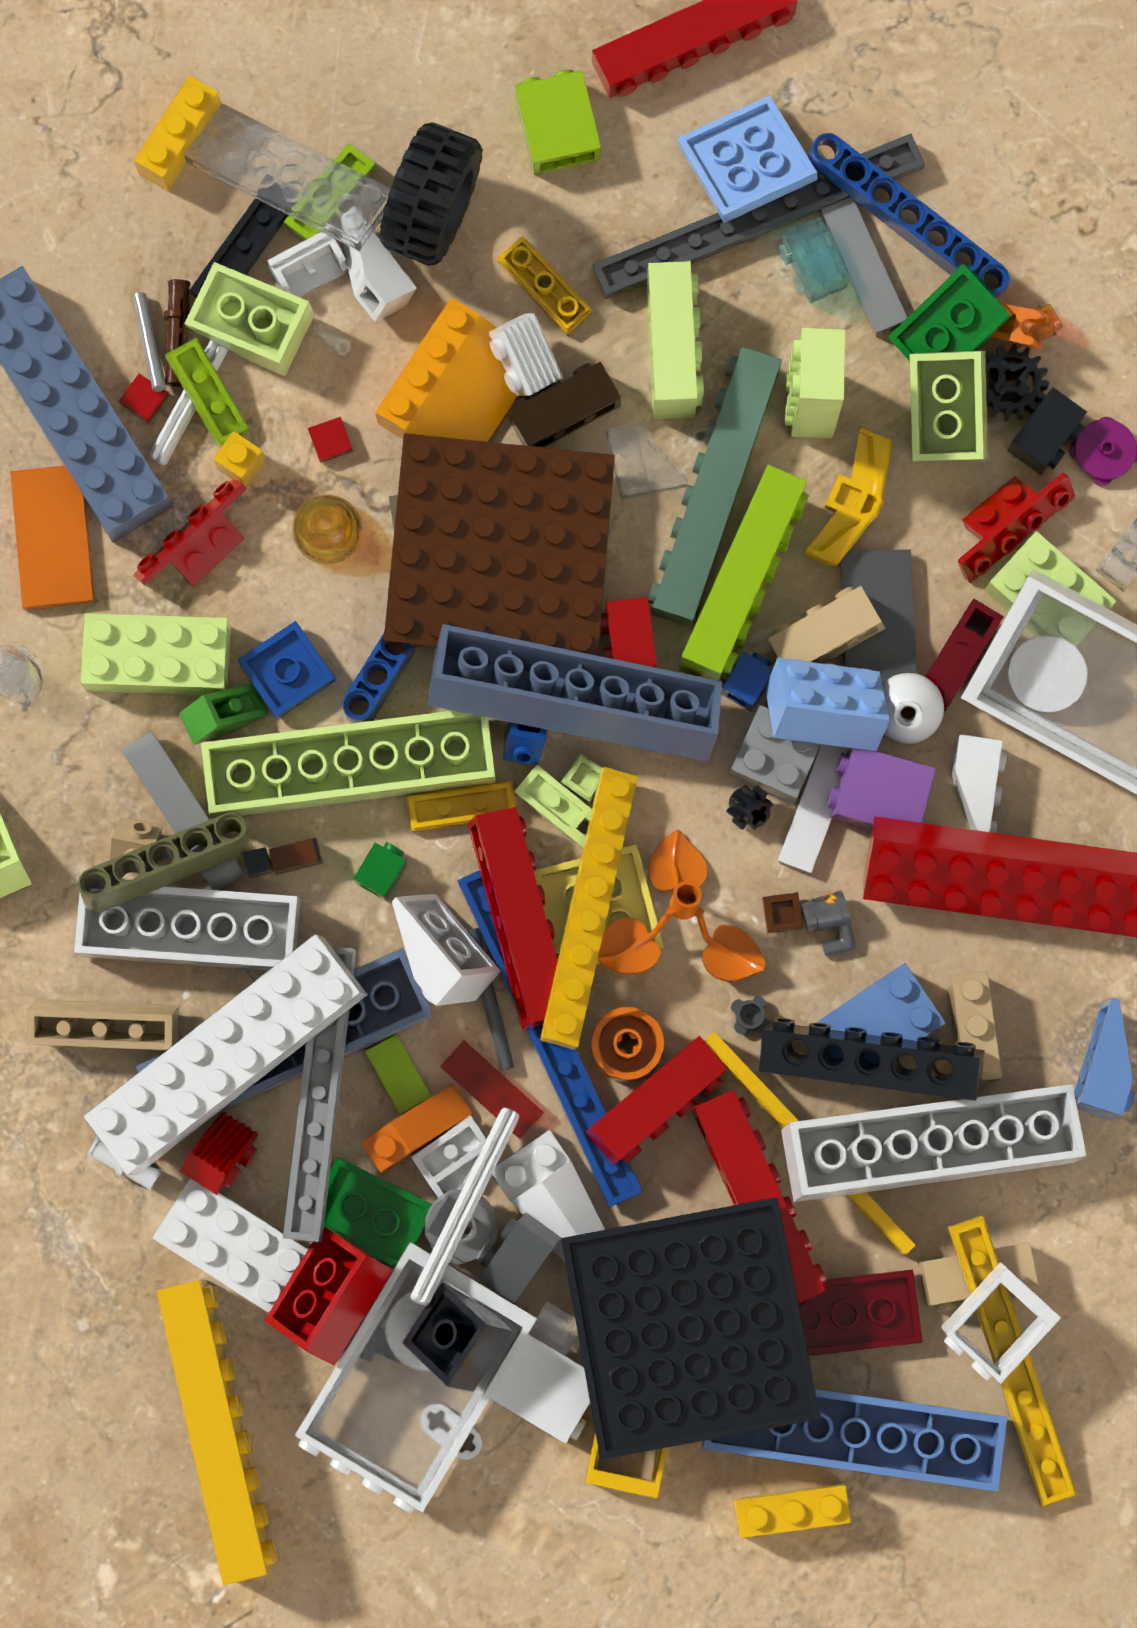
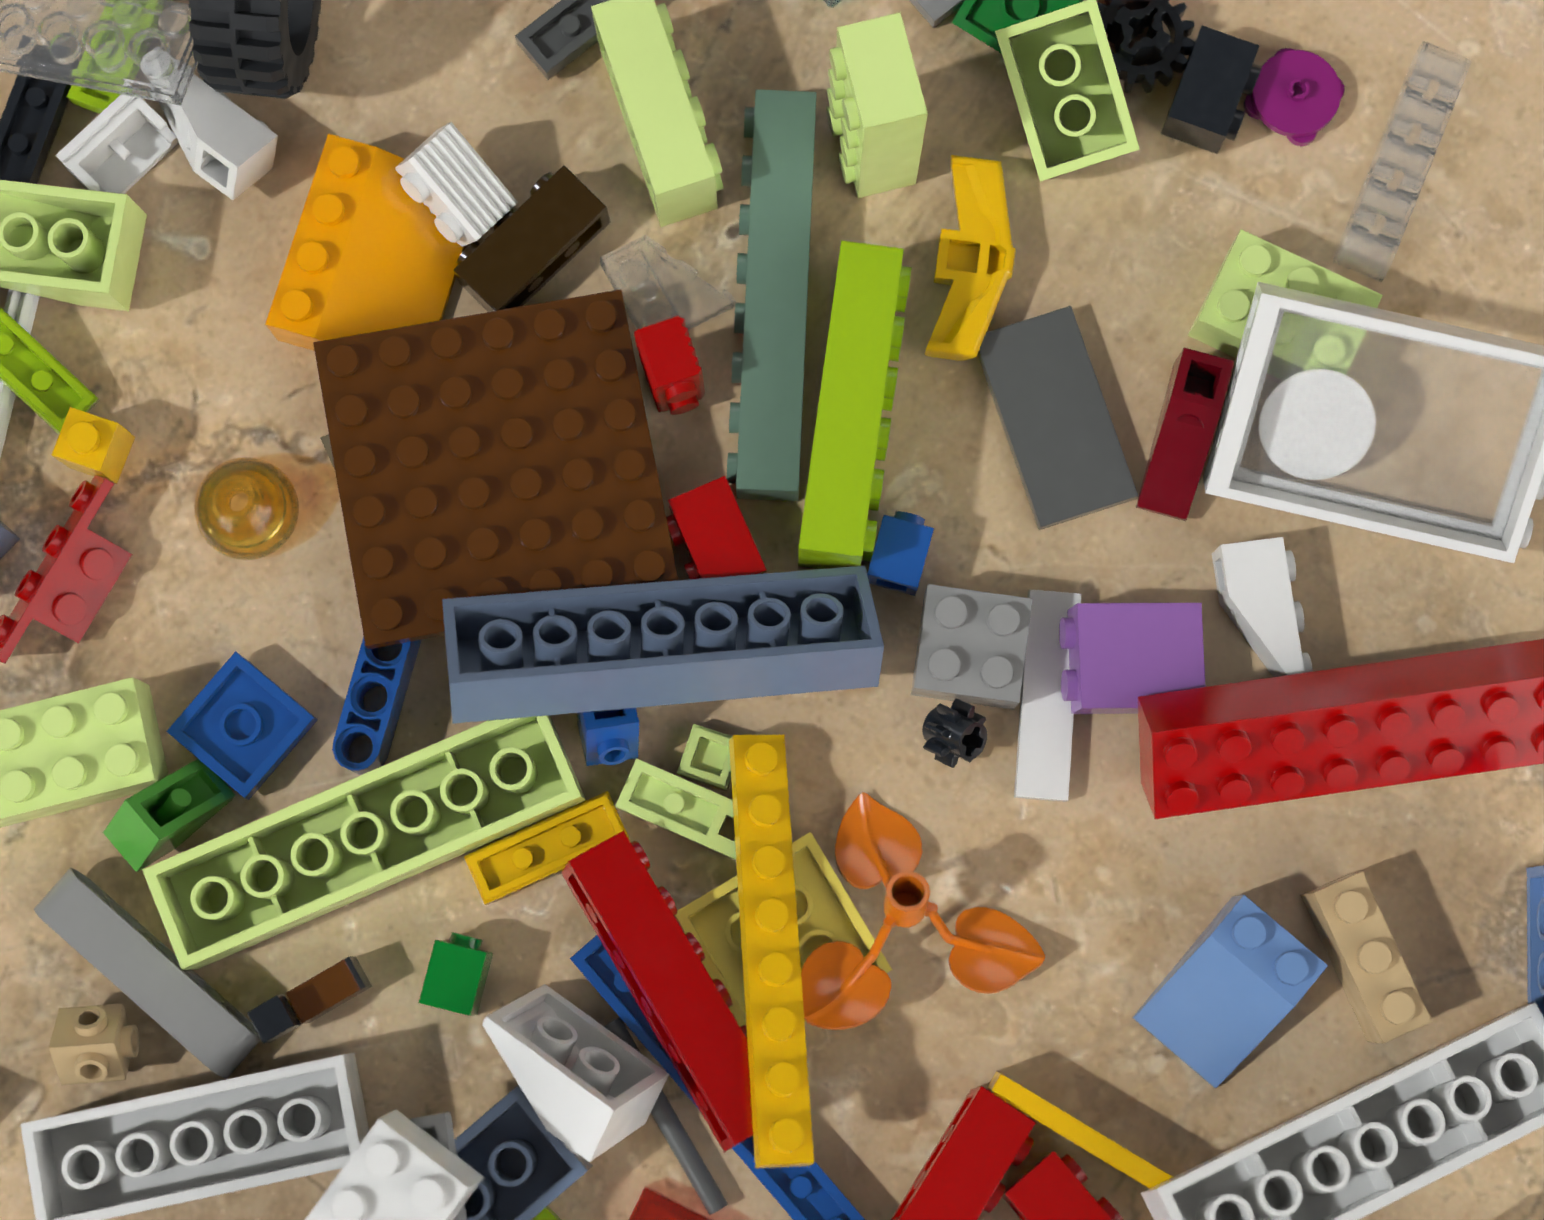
camera: 15 degrees left, 0 degrees up
olive beam [78,813,249,912] -> none
red tile [308,416,353,463] -> none
yellow tile [497,236,592,336] -> none
orange brick [591,1007,664,1083] -> none
dark grey plate [731,996,769,1035] -> none
black brick [759,1018,985,1101] -> none
reddish brown plate [762,892,803,934] -> none
light blue brick [765,657,890,751] -> none
tan brick [768,586,885,664] -> none
flat silver piece [801,890,855,956] -> none
white piece [882,673,944,744] -> none
red bracket [958,473,1075,583] -> none
none -> red brick [634,316,705,415]

